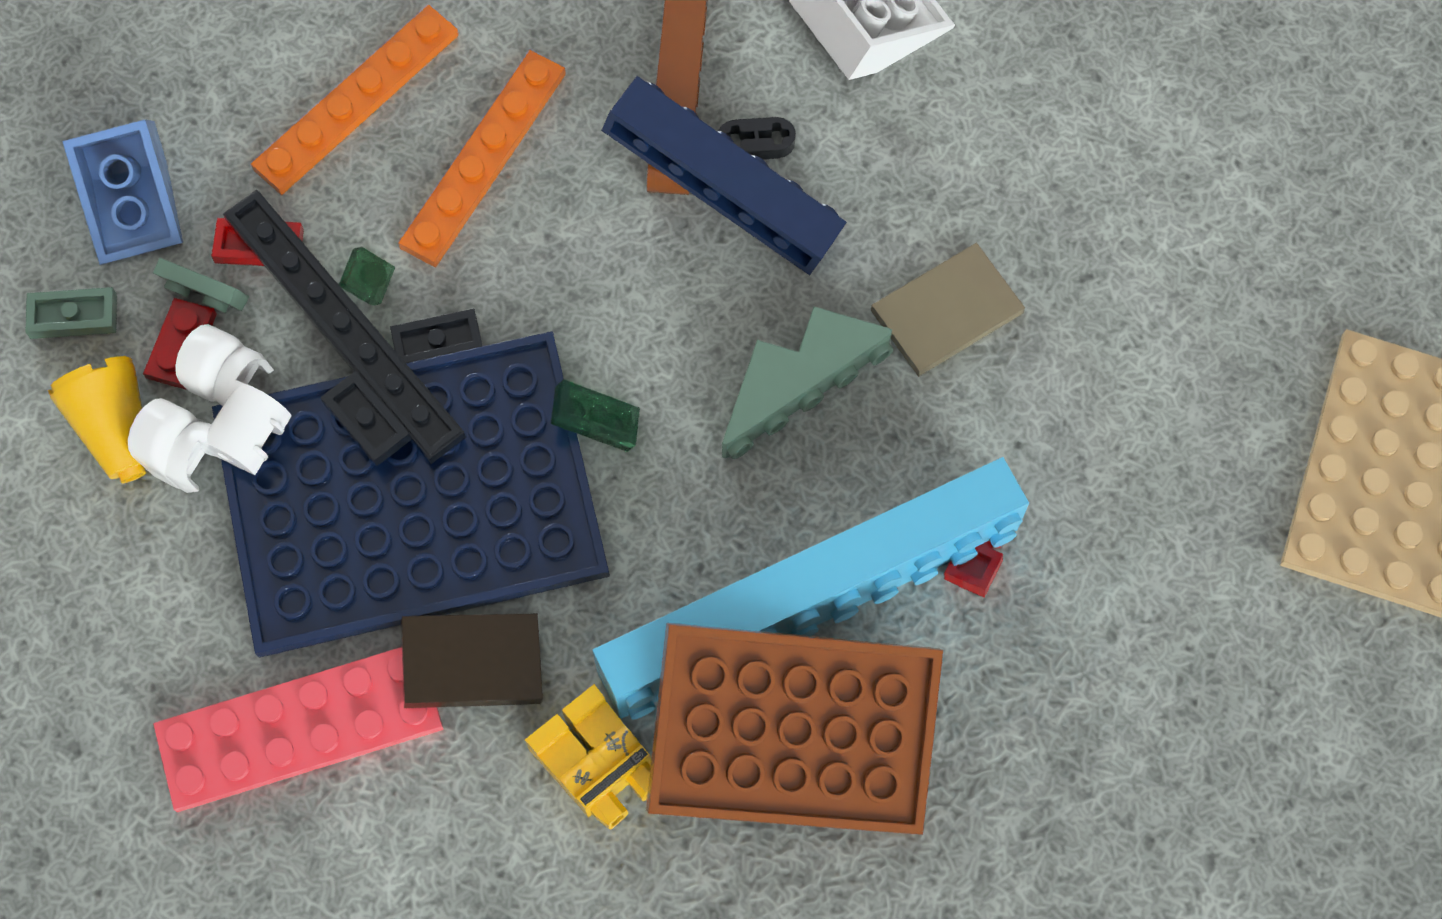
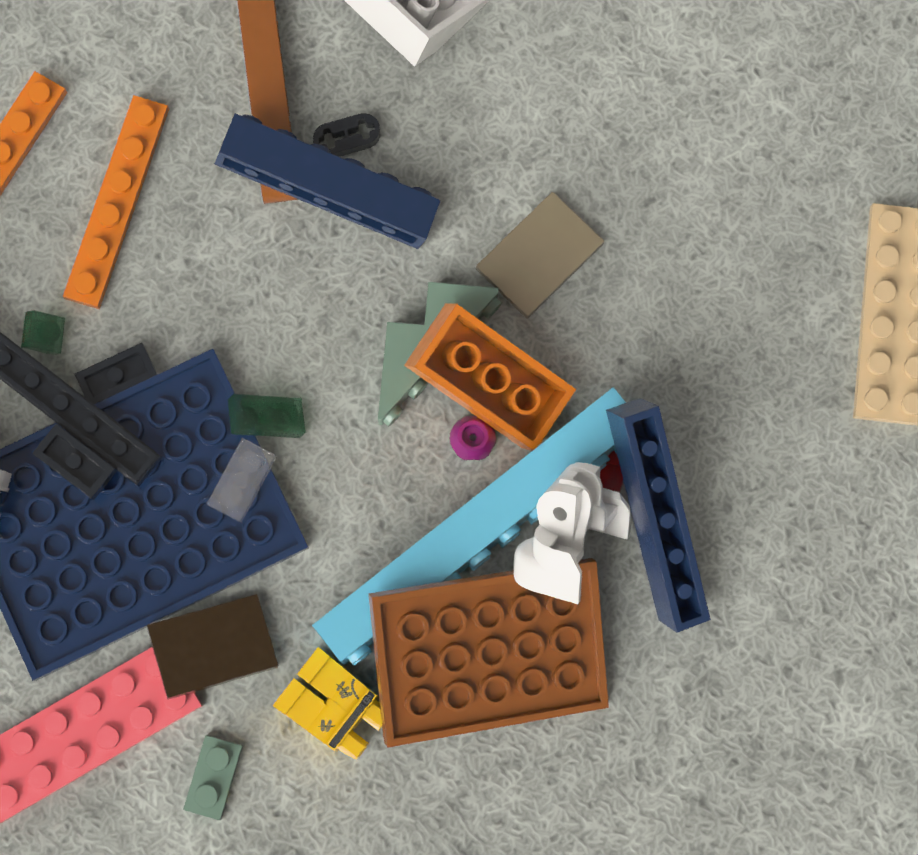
camera: 15 degrees left, 10 degrees up
none -> sand green plate [183,735,243,821]
none -> clear plate [207,438,277,523]
none -> orange brick [404,303,576,451]
none -> magenta plate [449,415,496,460]
none -> white piece [513,462,631,604]
none -> dark blue brick [606,398,711,633]

